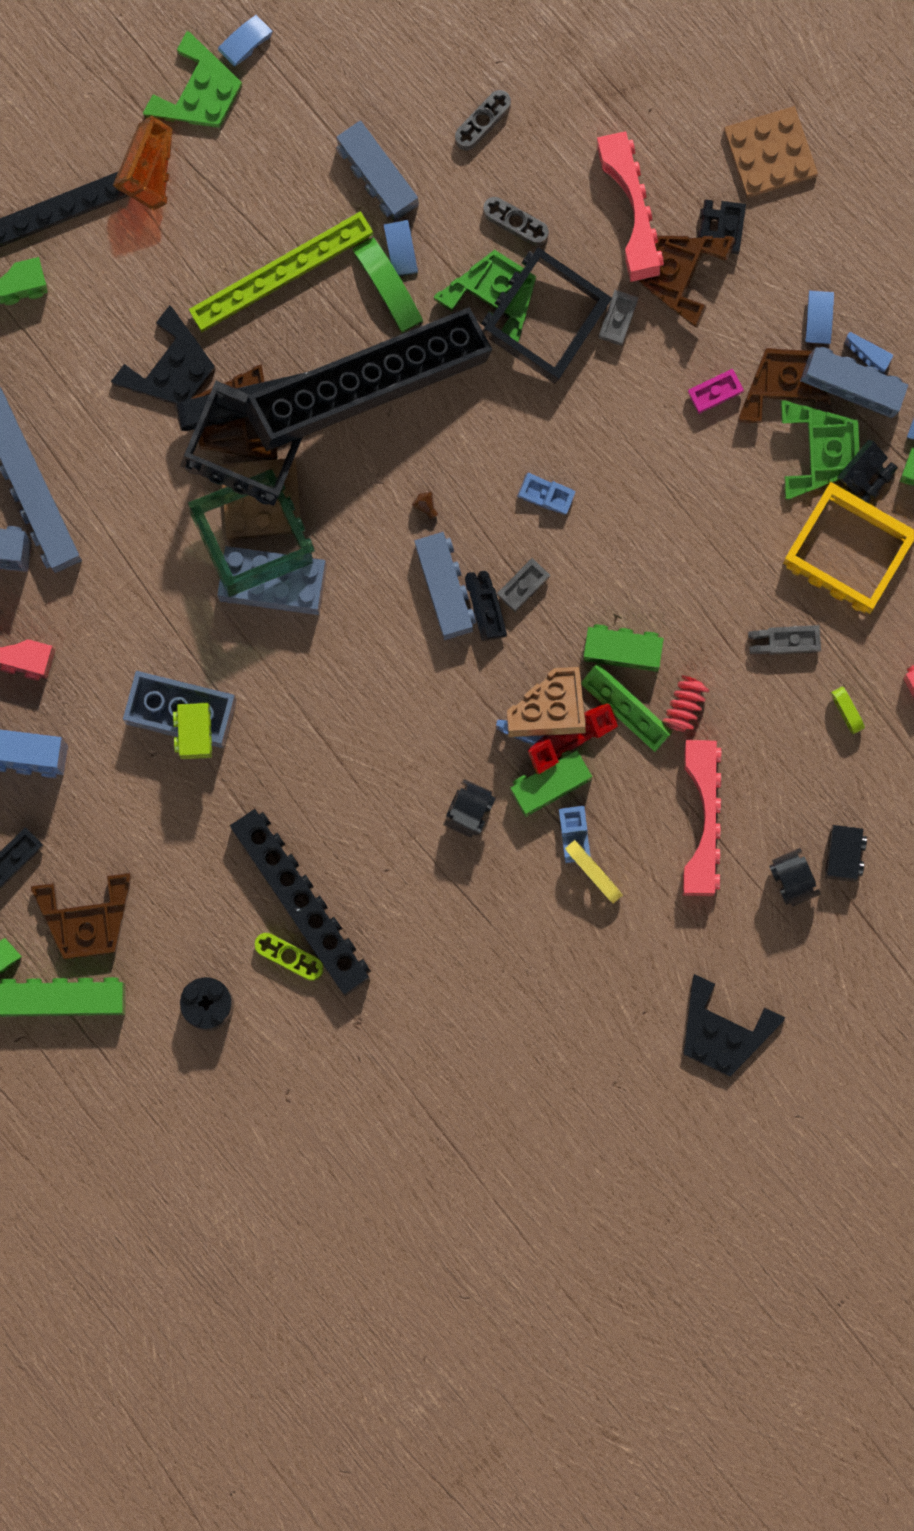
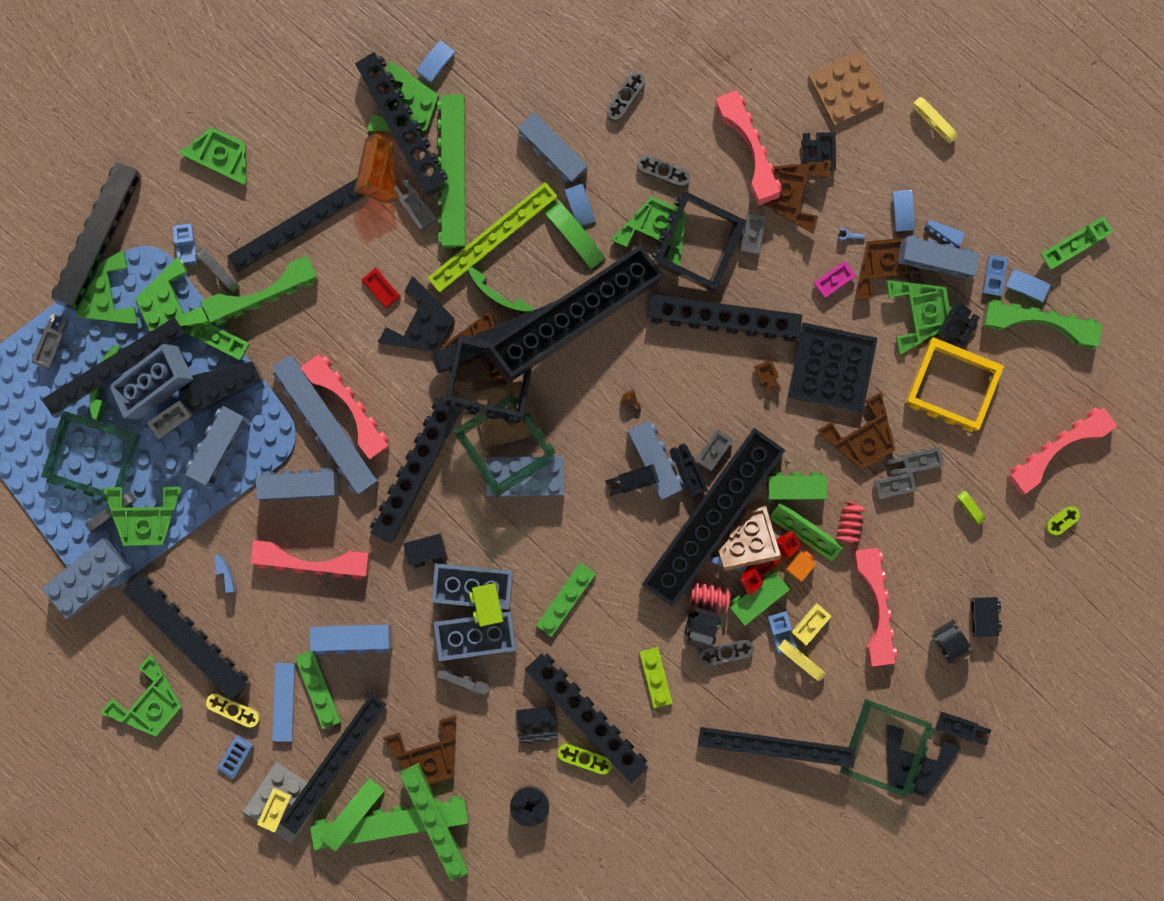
camera: 15 degrees left, 5 degrees up
medium blue slope [517,473,576,515] -> none
none -> coral arch [301,354,390,460]
none -> black brick [355,52,449,197]
none -> red tile [361,267,401,309]
none -> black brick [370,396,462,544]
none -> flat silver hinge [392,178,437,231]
none -> bright green arch [400,763,469,881]
none -> black brick [403,533,448,568]
none -> sand blue brick [434,611,517,661]
none -> flat silver hinge [437,668,490,695]
none -> bright green brick [438,95,466,249]
none -> bright green slope [468,266,534,314]
none -> black plate [516,705,558,744]
none -> bright green plate [536,563,596,637]
none -> black hinge [605,464,659,496]
none -> lime plate [640,647,673,708]
none -> black brick [641,428,786,607]
none -> black brick [647,294,803,342]
none -> coral piece [689,582,731,613]
none -> black plate [698,727,856,768]
none -> flat silver beam [699,640,754,666]
none -> reddish brown plate [754,359,781,396]
none -> orange brick [785,551,816,582]
none -> black plate [787,322,878,413]
none -> light yellow plate [791,603,831,645]
none -> reddish brown wing [816,392,895,470]
none -> medium blue hand [838,228,865,241]
none -> clear green window [839,699,935,798]
none -> flat silver plate [874,473,917,499]
none -> light yellow beam [912,97,958,143]
none -> black hinge [935,711,991,745]

